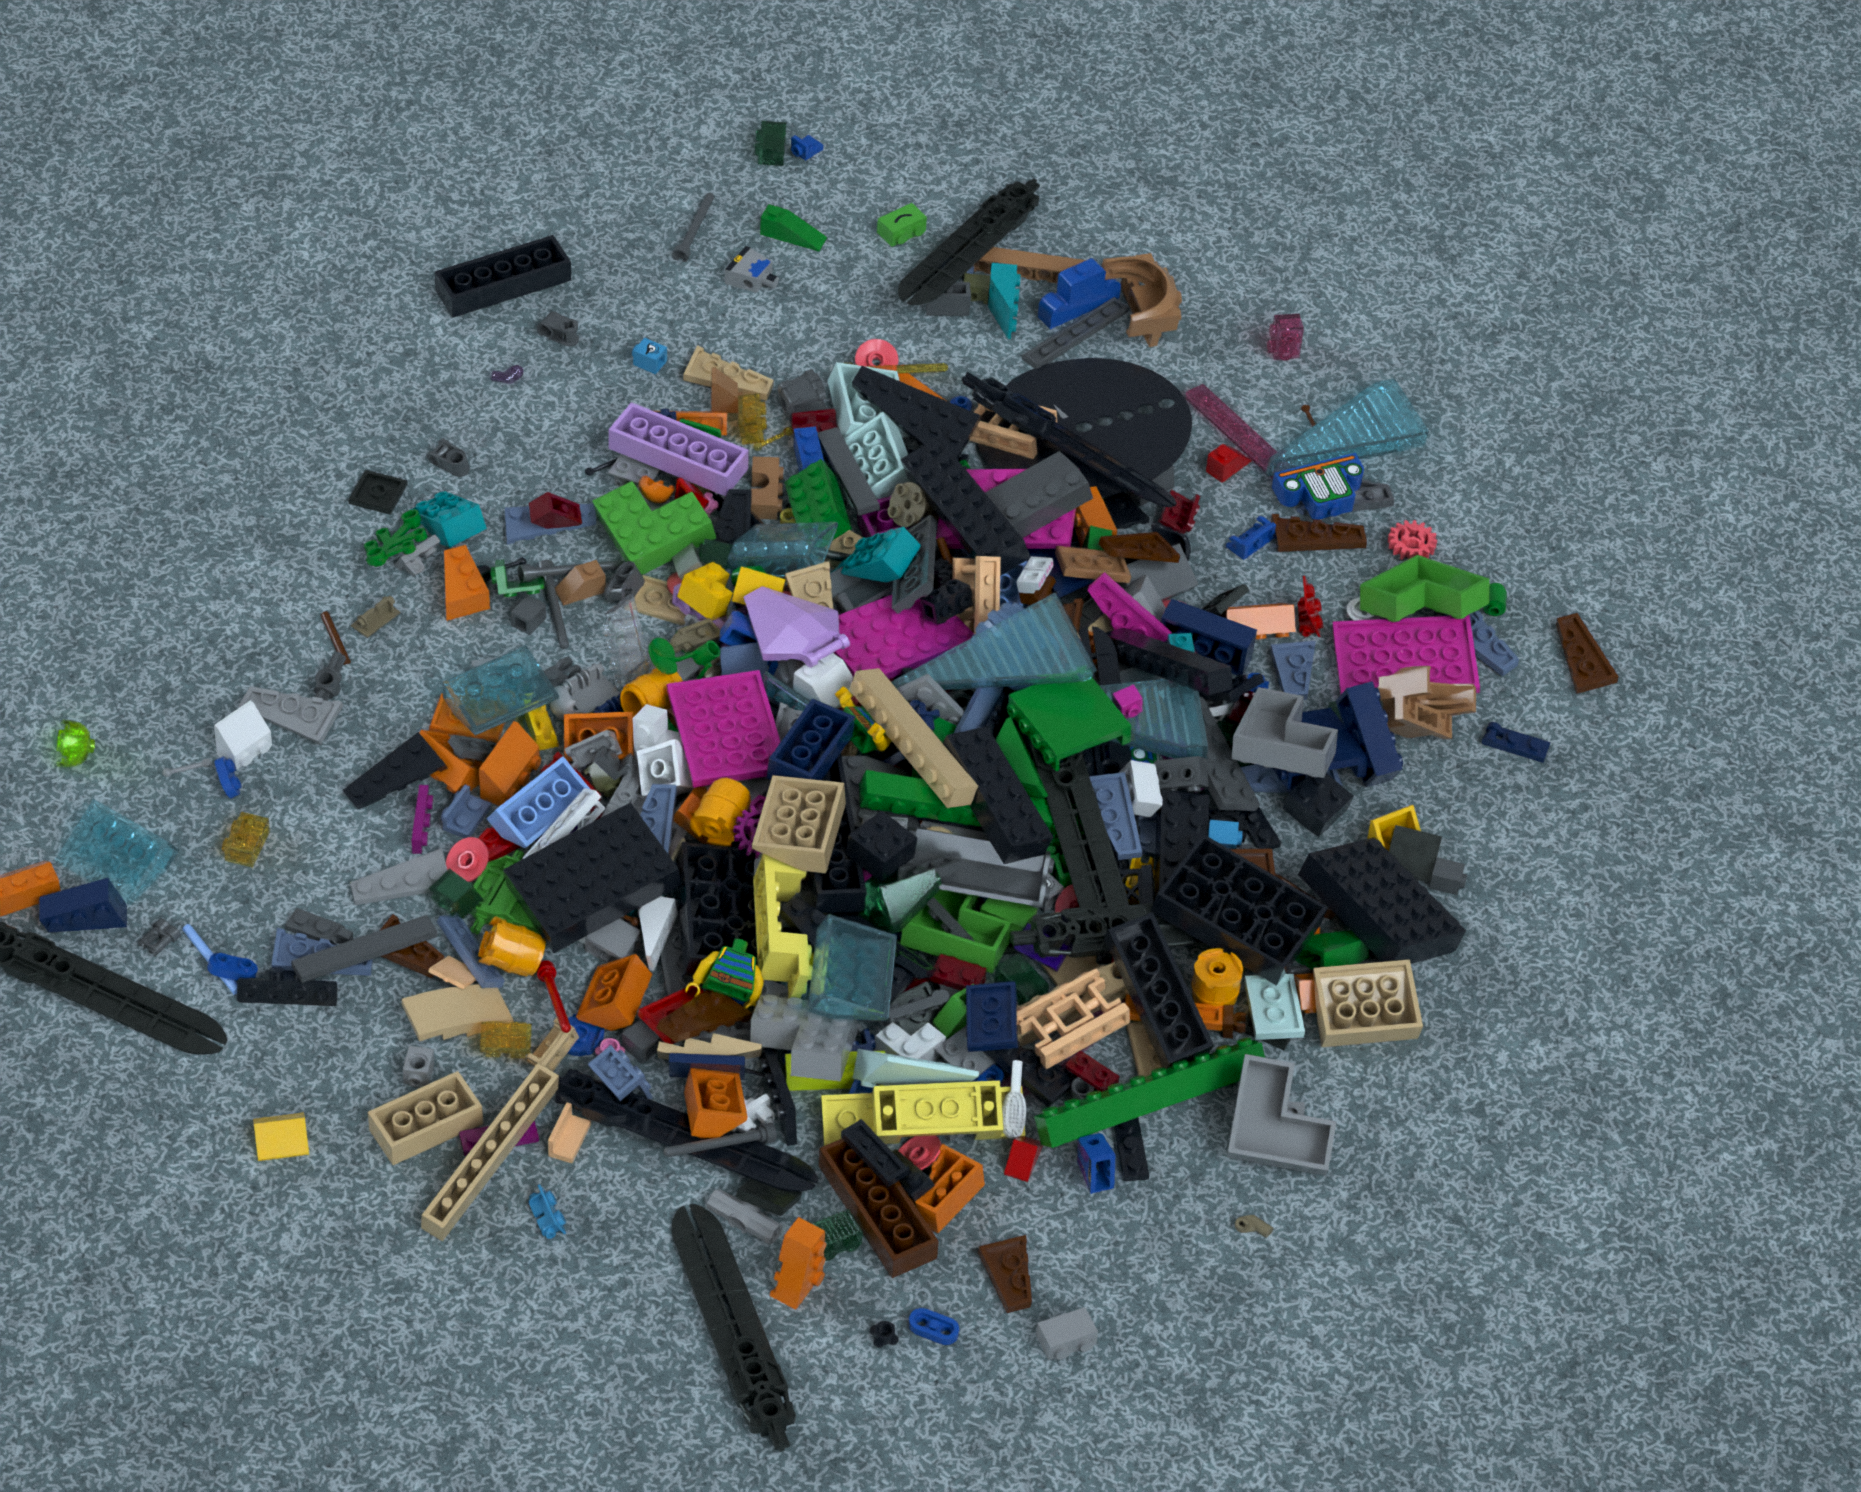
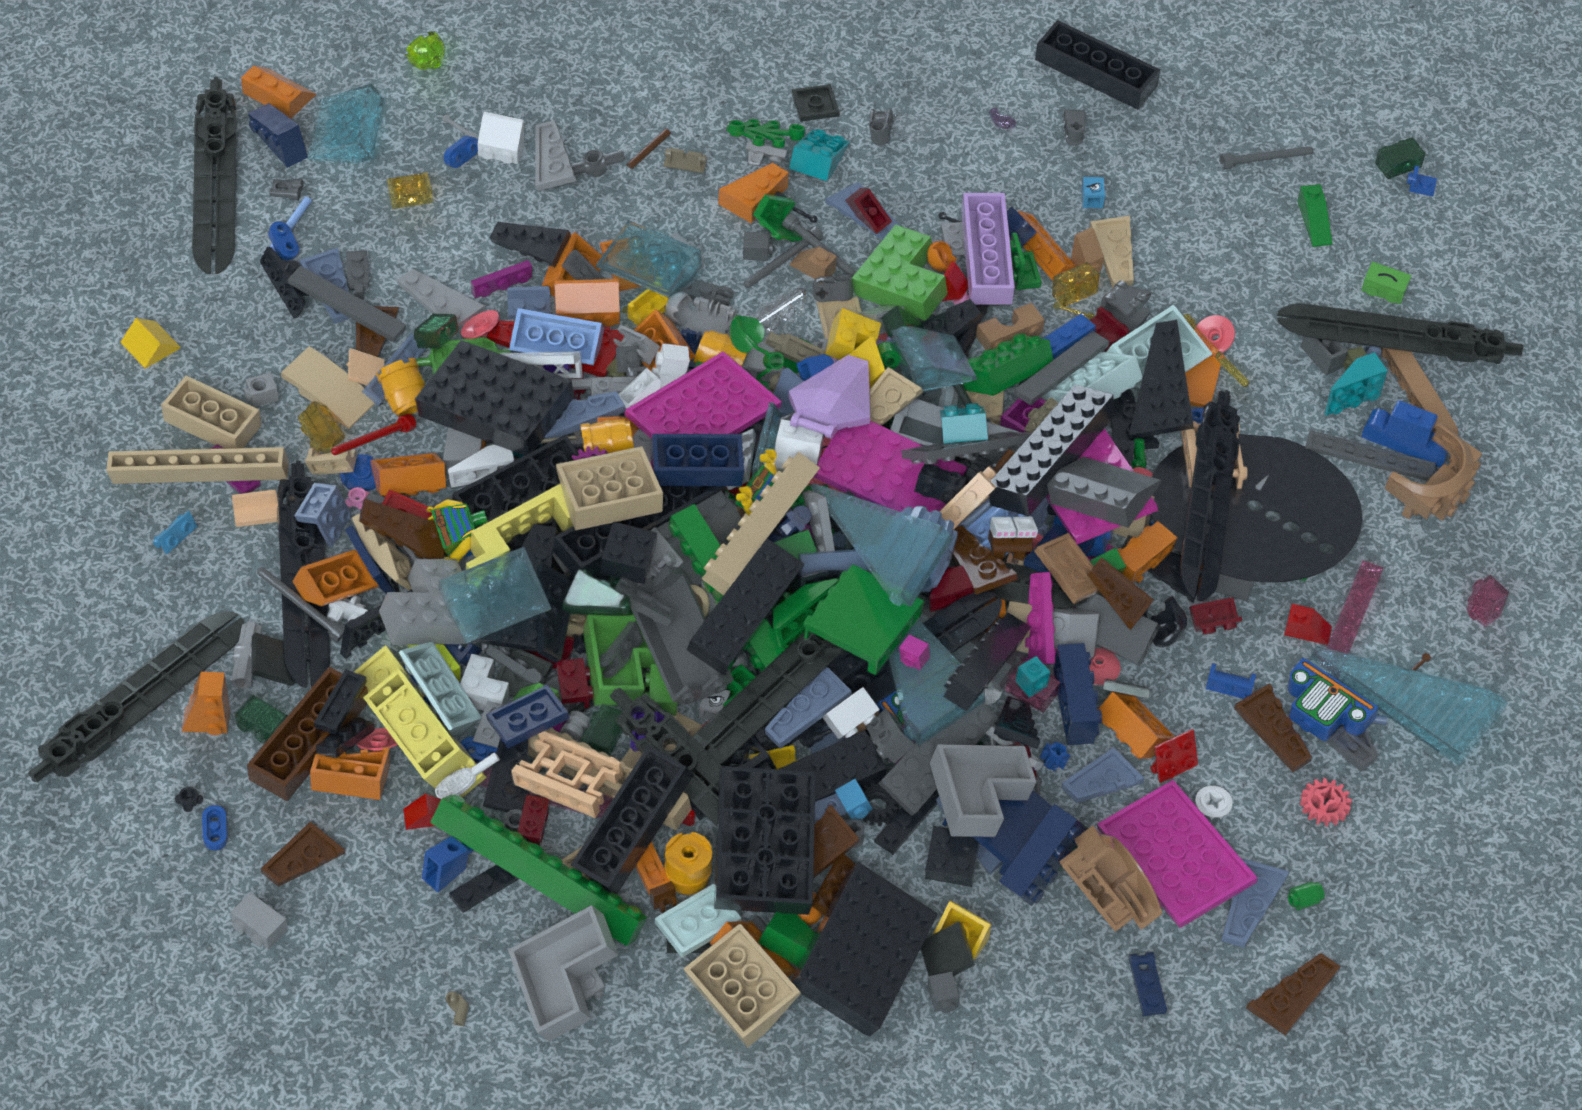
camera: 60 degrees right, 5 degrees up
light grey torso [725,246,779,293] -> none
bright green piece [1360,555,1490,622] -> none

